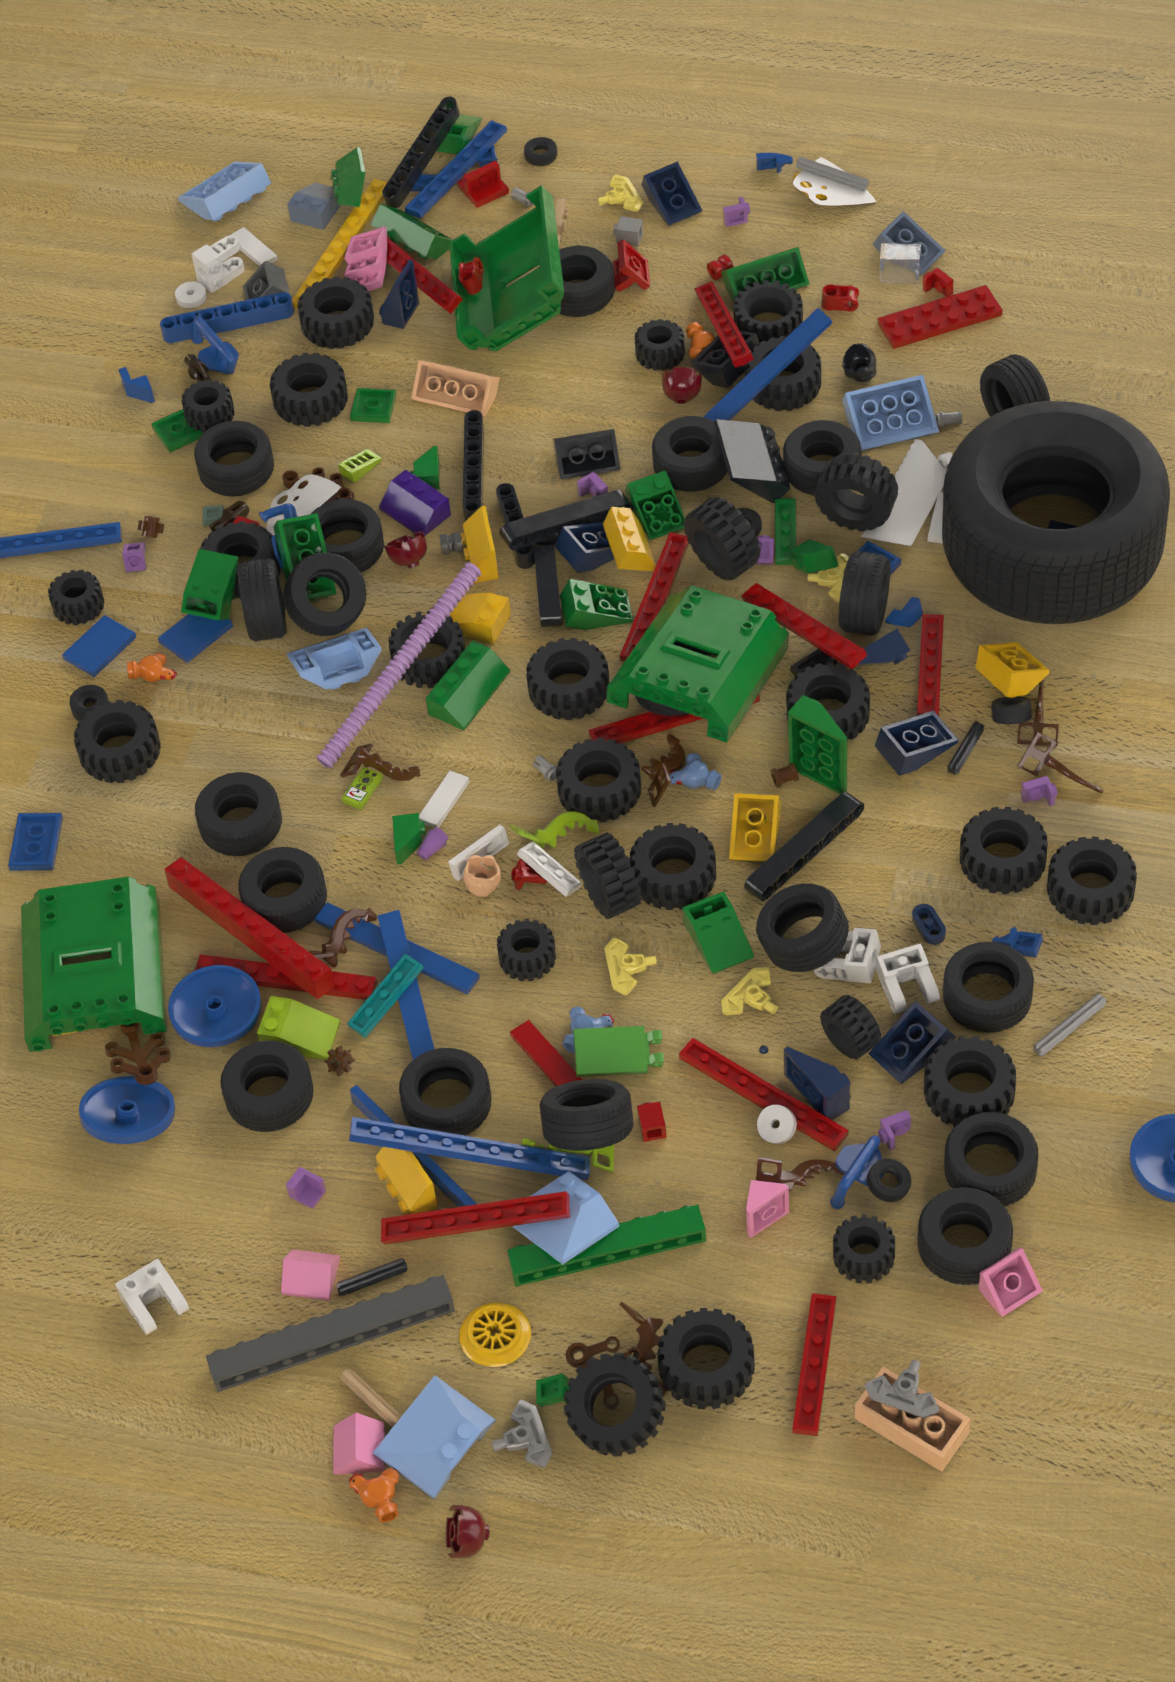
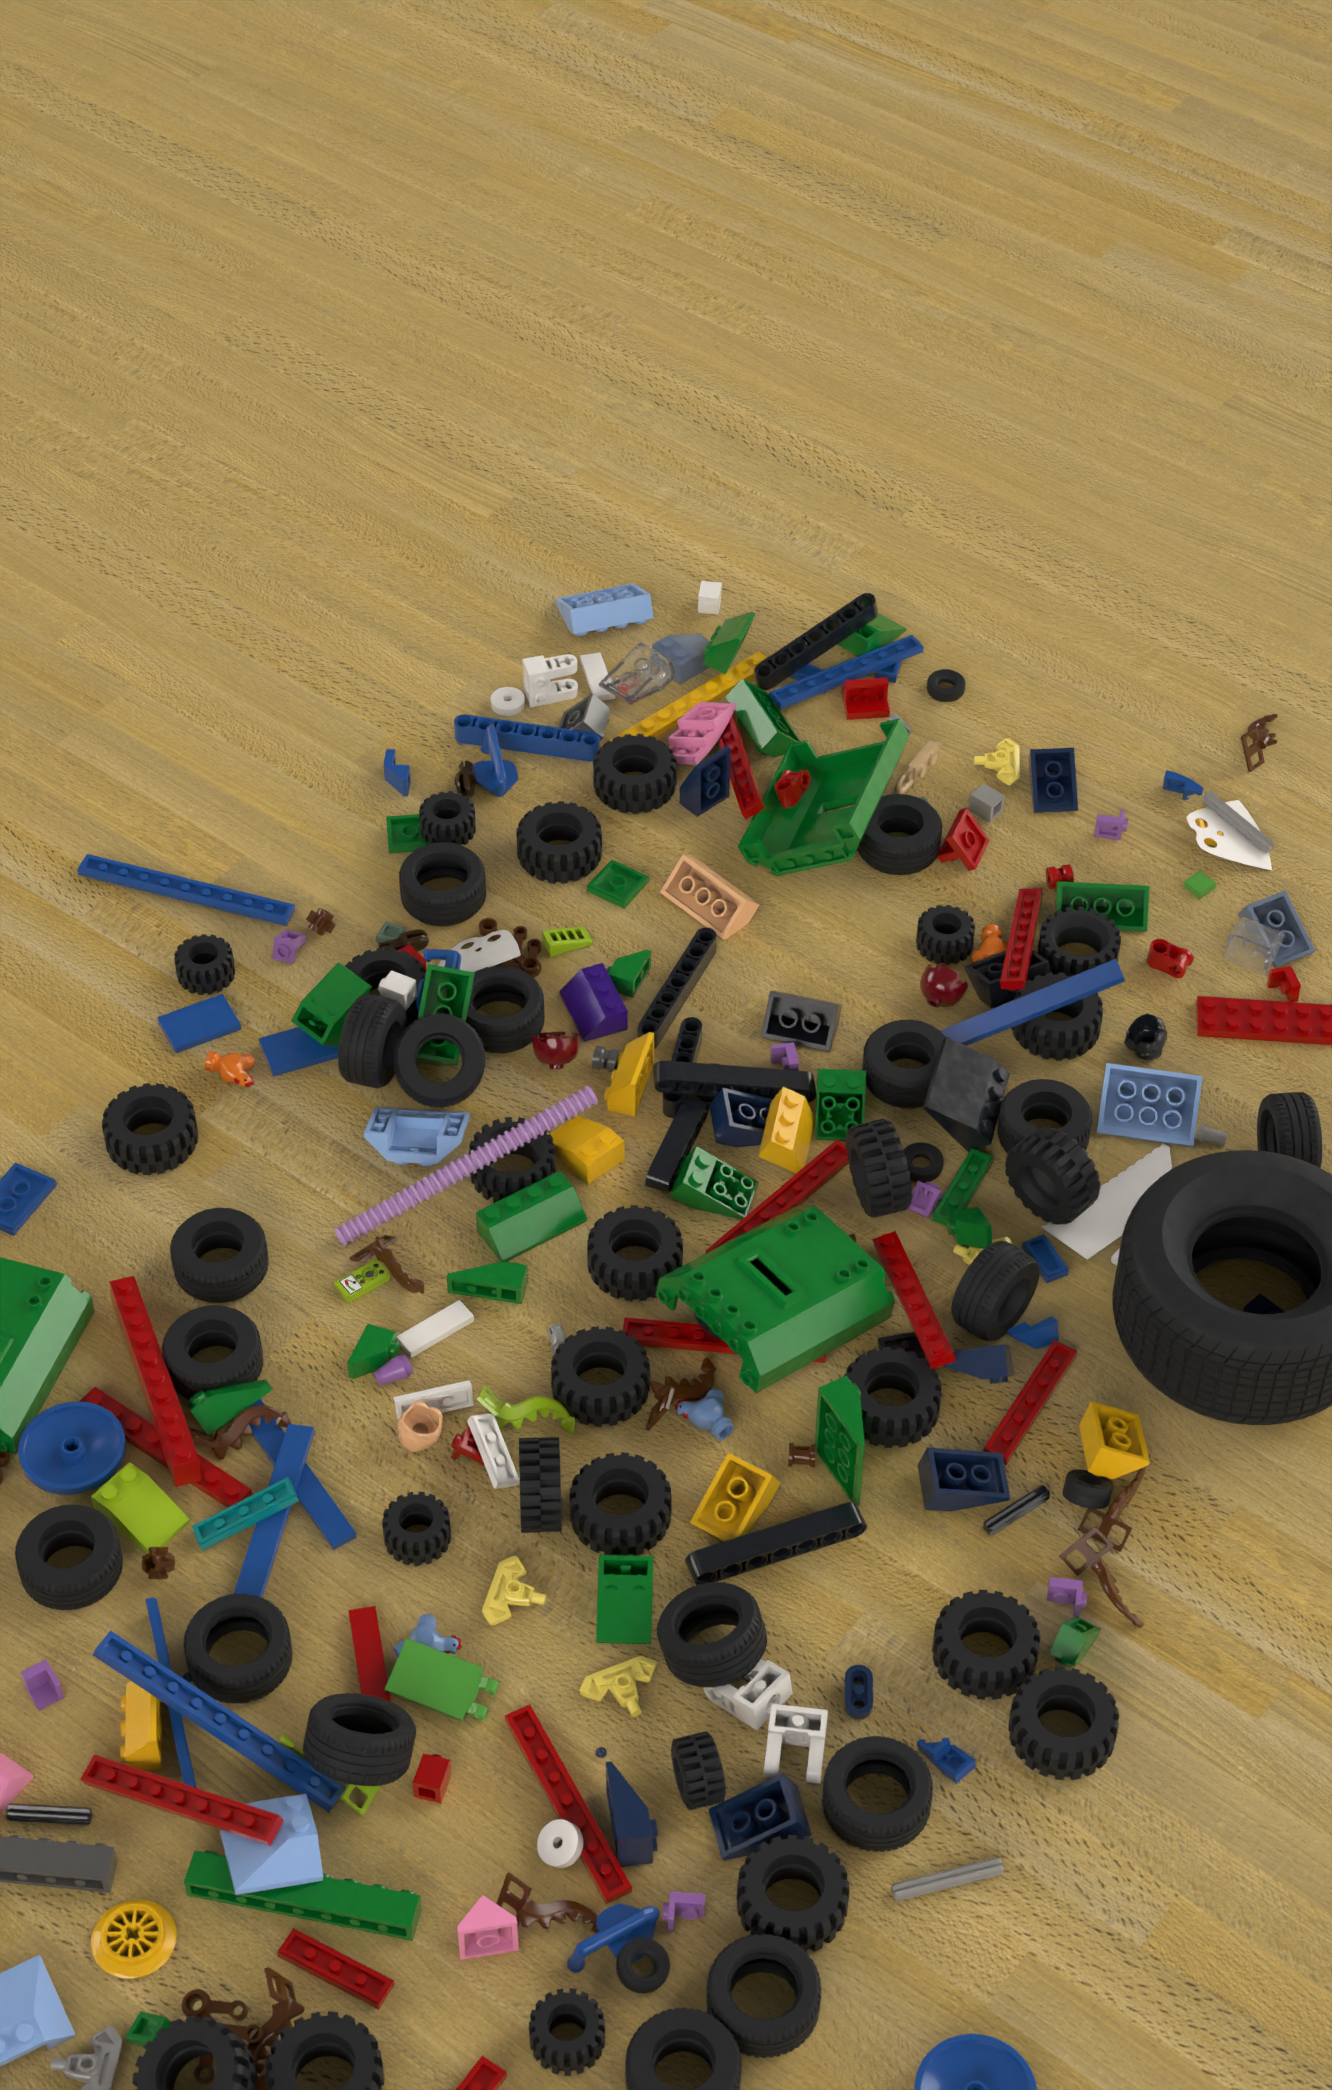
camera: 20 degrees right, 5 degrees down
black tyre [69,685,109,722] -> none
none -> green slope [187,1379,273,1435]
none -> red tile [277,1928,394,2010]
none -> white brick [378,970,417,1011]
none -> green slope [447,1261,528,1304]
none -> clear slope [599,642,676,705]
none -> white brick [698,581,722,615]
none -> green slope [1049,1616,1101,1667]
none -> bright green tile [1183,871,1216,899]
none -> reddish brown piece [1241,714,1278,772]

